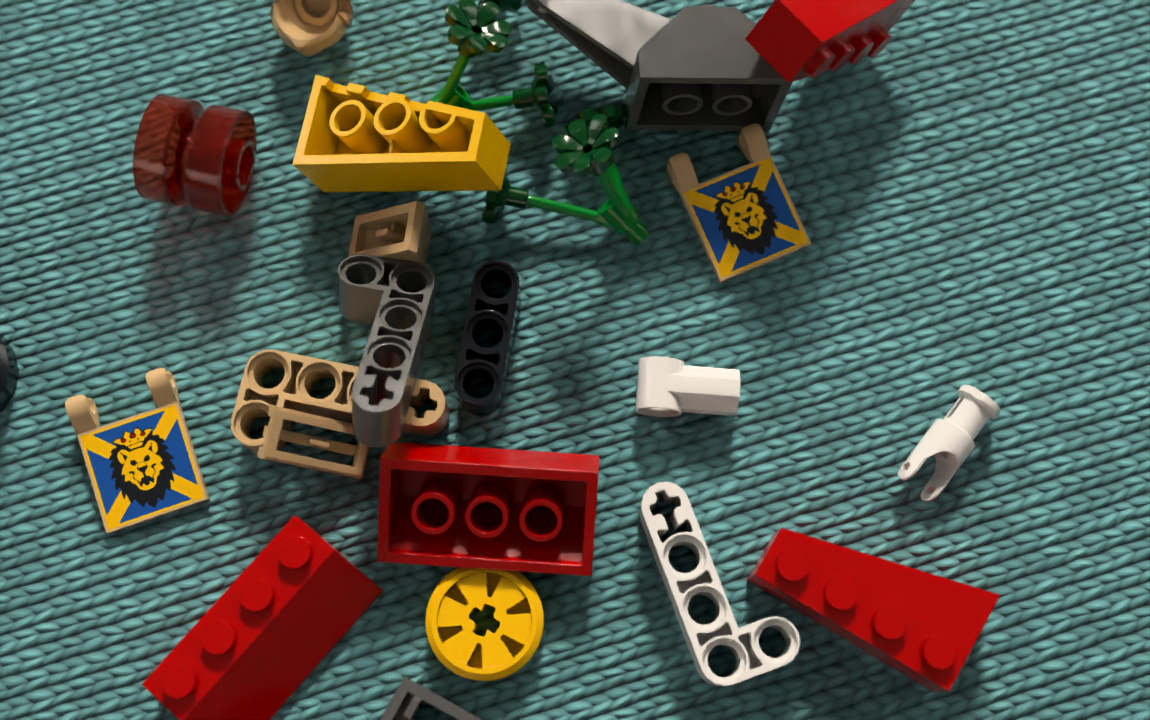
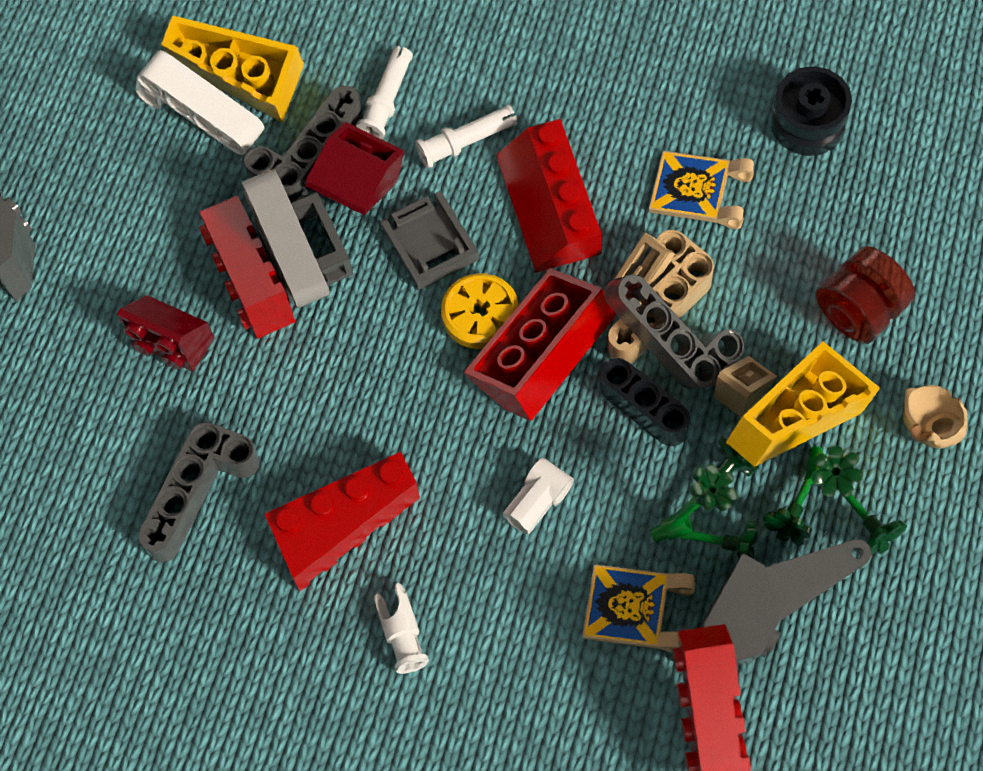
camera: 130 degrees right, 10 degrees down
white beam [639,482,800,686] -> none

